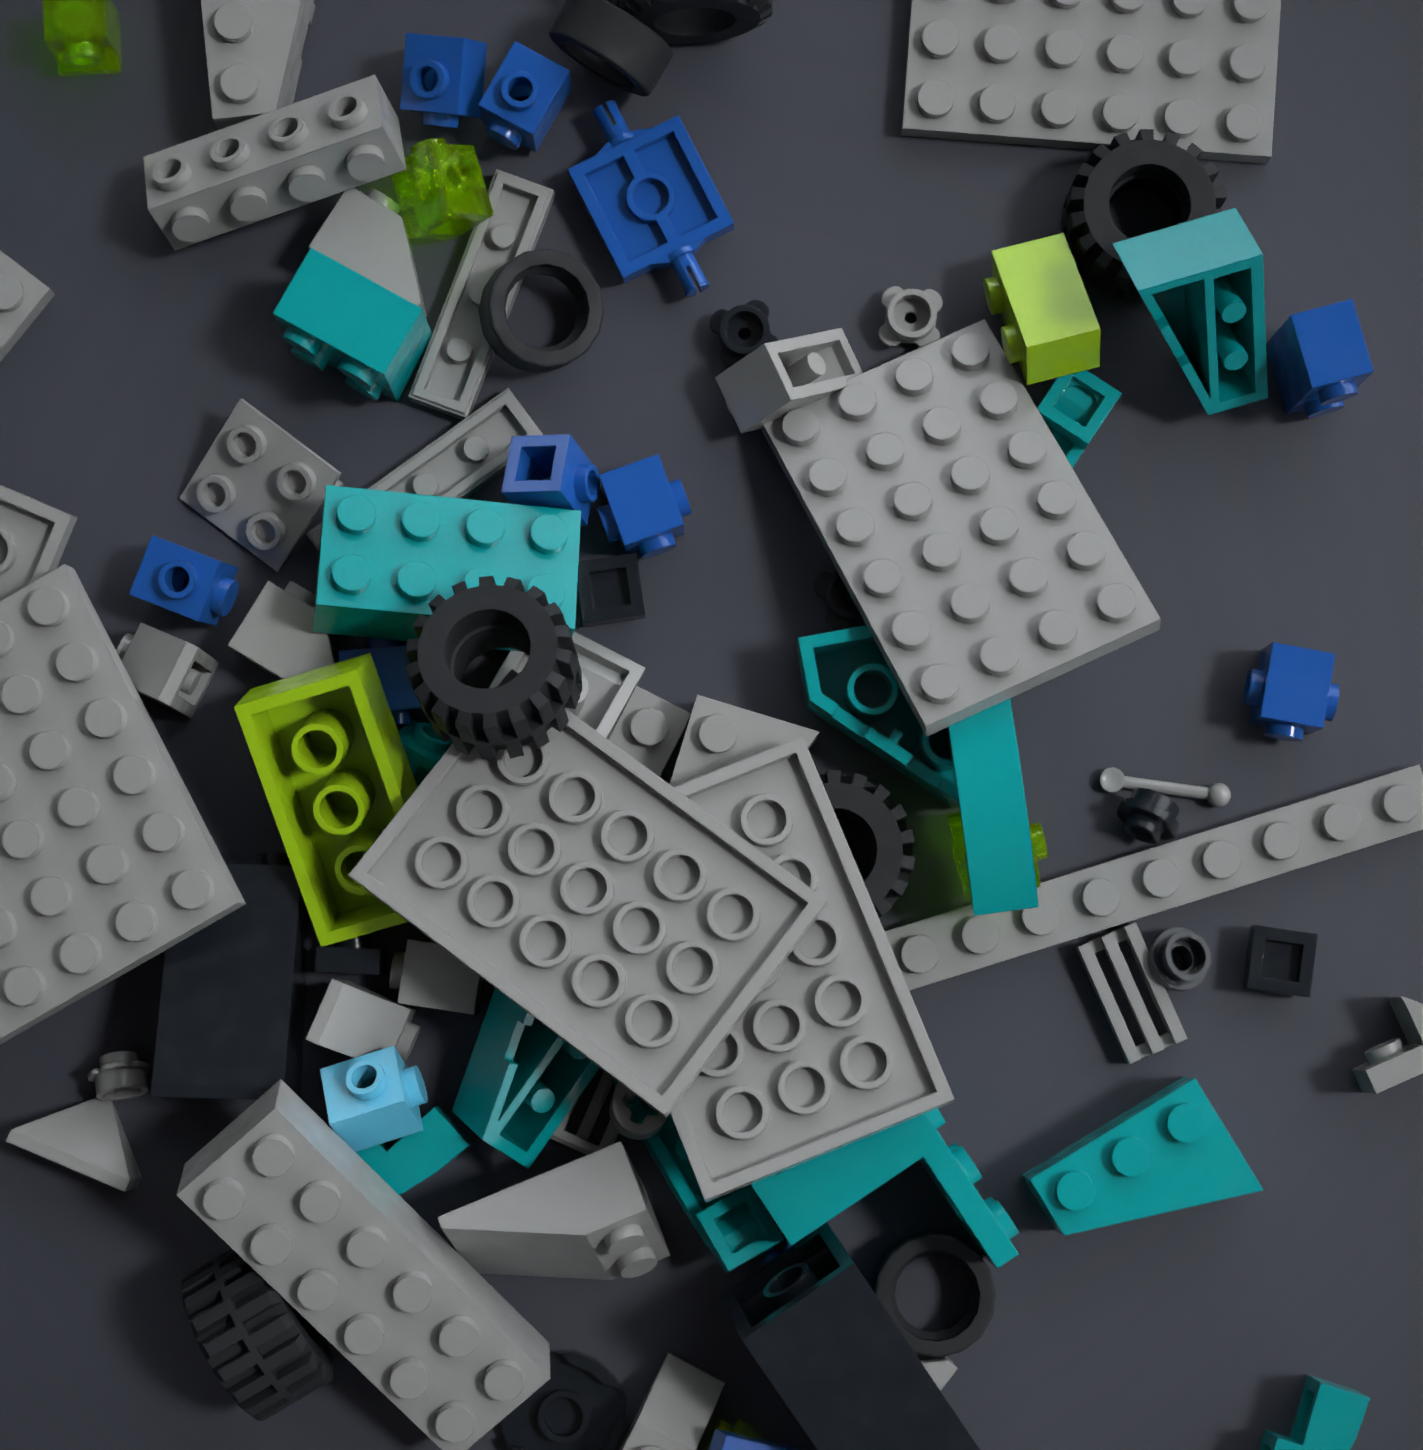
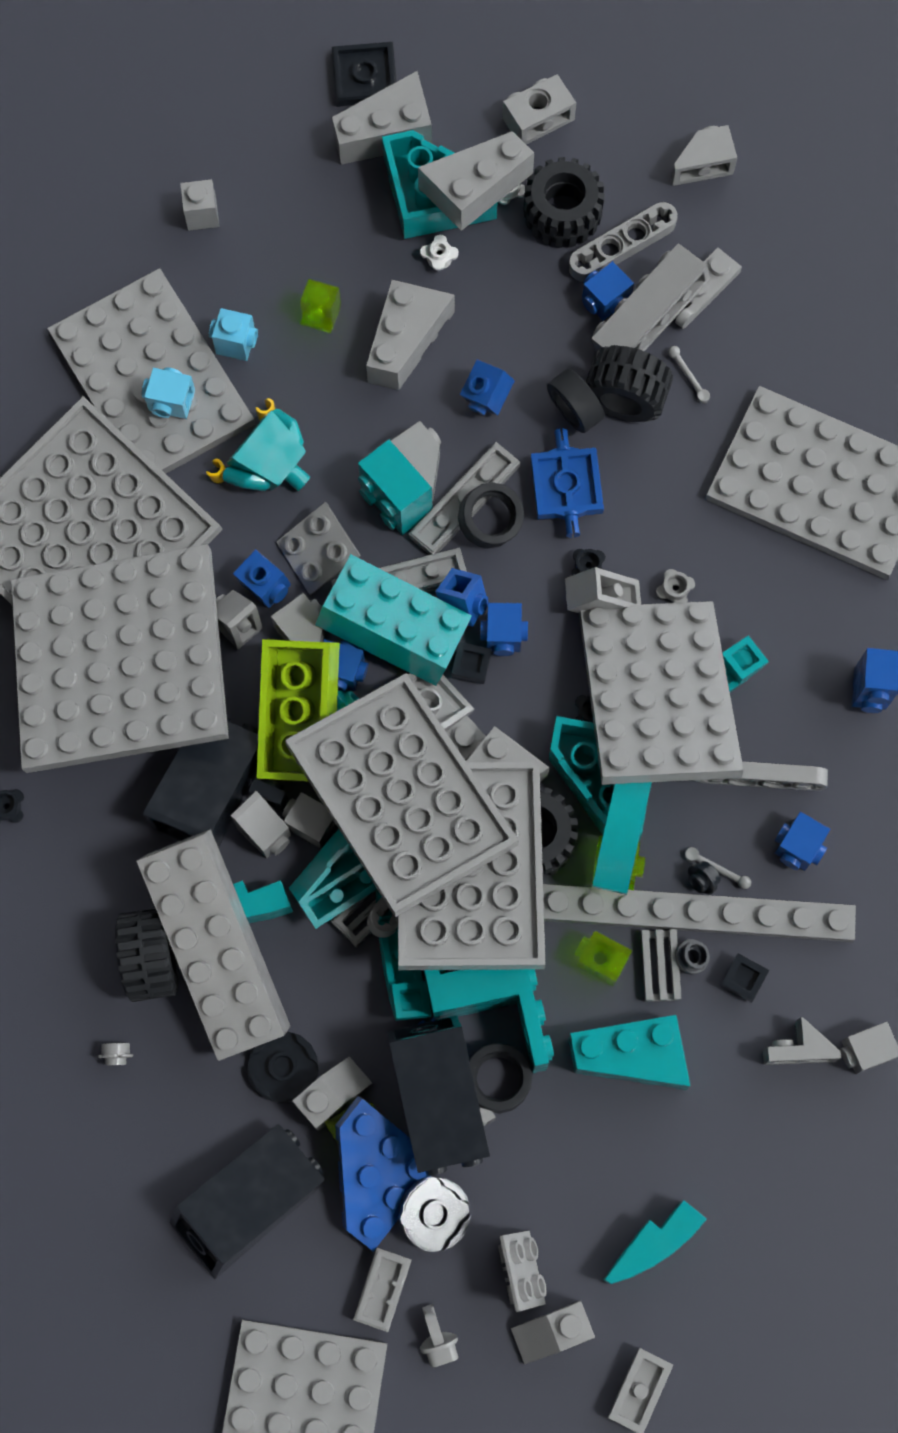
camera: 25 degrees right, 10 degrees down
light grey slope [6,1097,142,1192] -> none
light grey plate [87,1051,151,1101] -> none
light grey brick [143,74,406,250] -> none
medium azure brick [320,1045,428,1152] -> none
clear neon green brick [391,138,494,240] -> none
black tyre [405,576,582,760] -> none
light grey slope [438,1141,671,1280] -> none
blue brick [478,41,572,152] -> none
lime brick [983,233,1101,385] -> none
black tyre [1061,129,1227,301] -> none
teal wedge [1112,208,1268,415] -> none
none -> teal torso [206,398,311,491]
none -> clear neon green brick [574,931,632,987]
none -> light grey beam [694,762,828,791]

